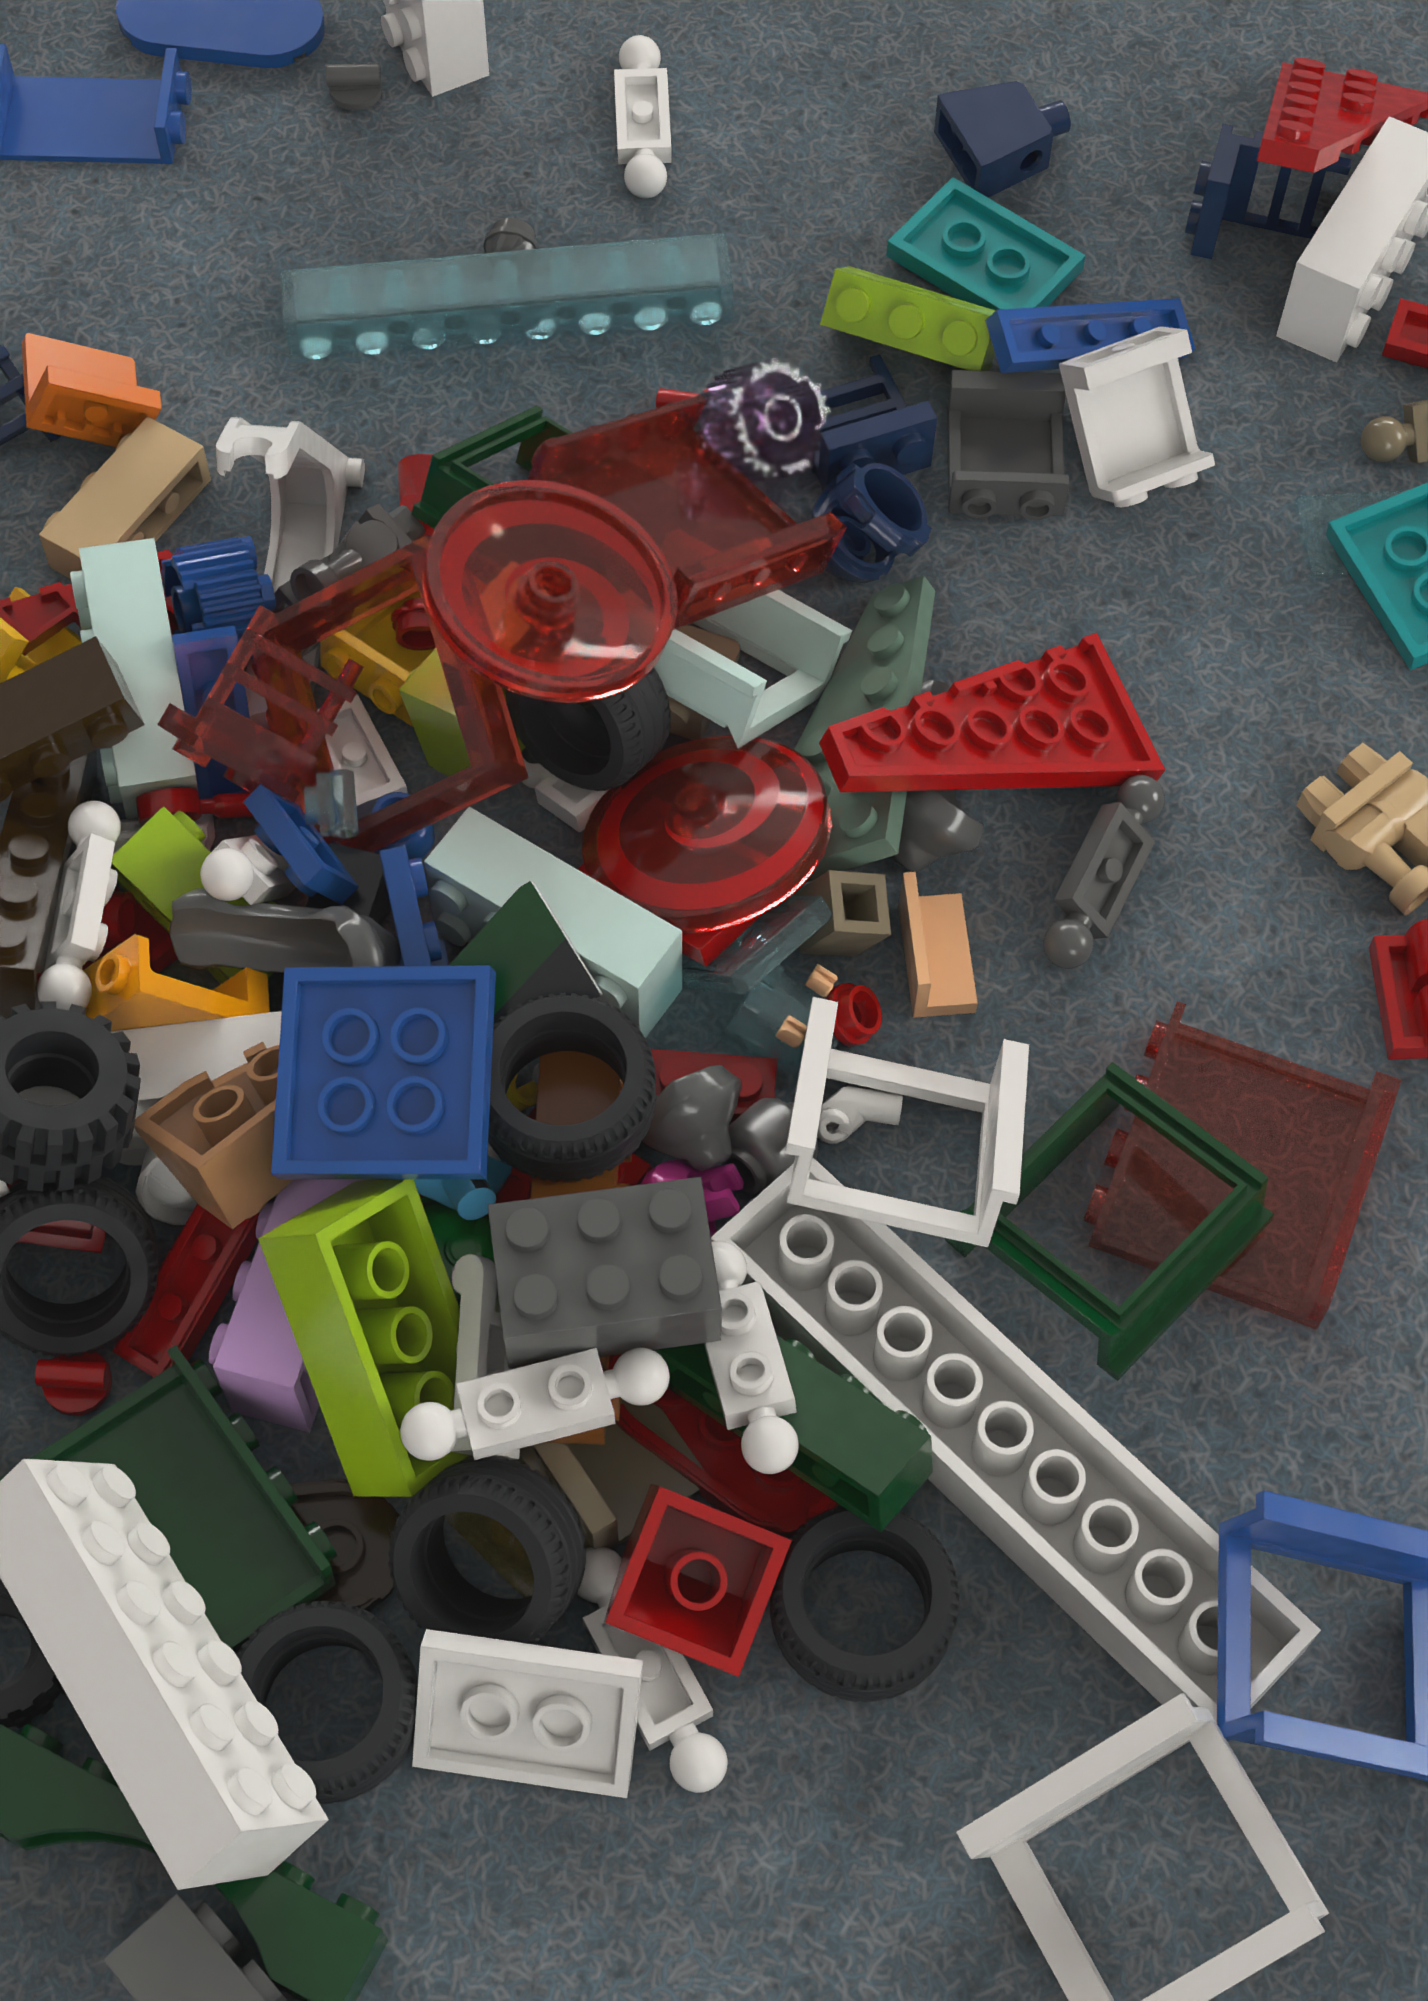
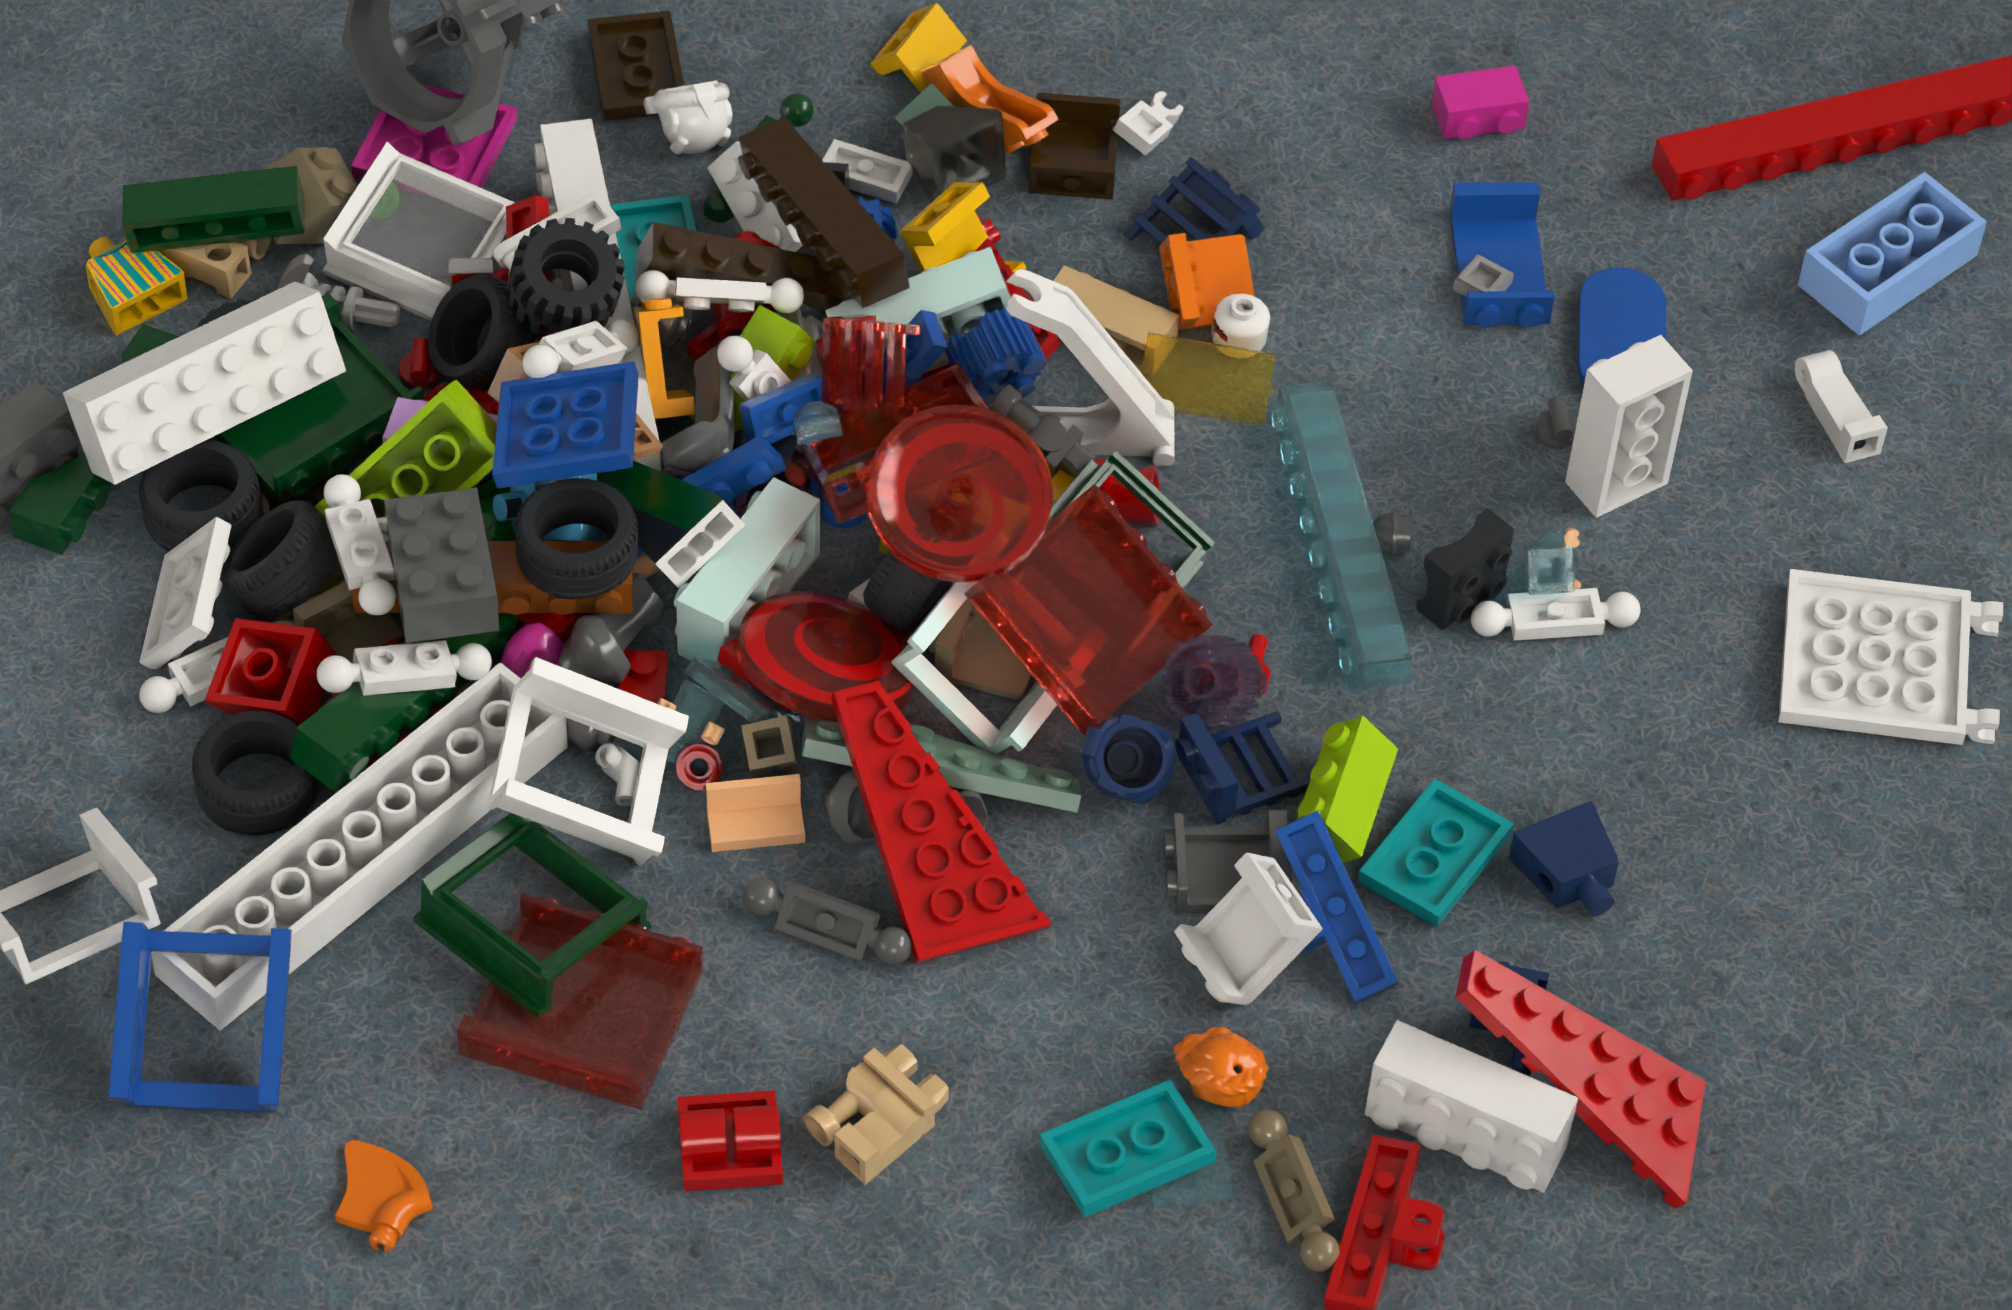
camera: 85 degrees right, 10 degrees down
none -> white plate [522,319,639,378]
none -> clear yellow piece [1138,332,1276,426]
none -> orange hair [1173,1027,1269,1108]
none -> white head [1211,293,1270,358]
none -> black brick [1416,508,1514,631]
none -> light grey tile [1453,254,1514,297]
none -> clear light blue piece [1524,528,1581,595]

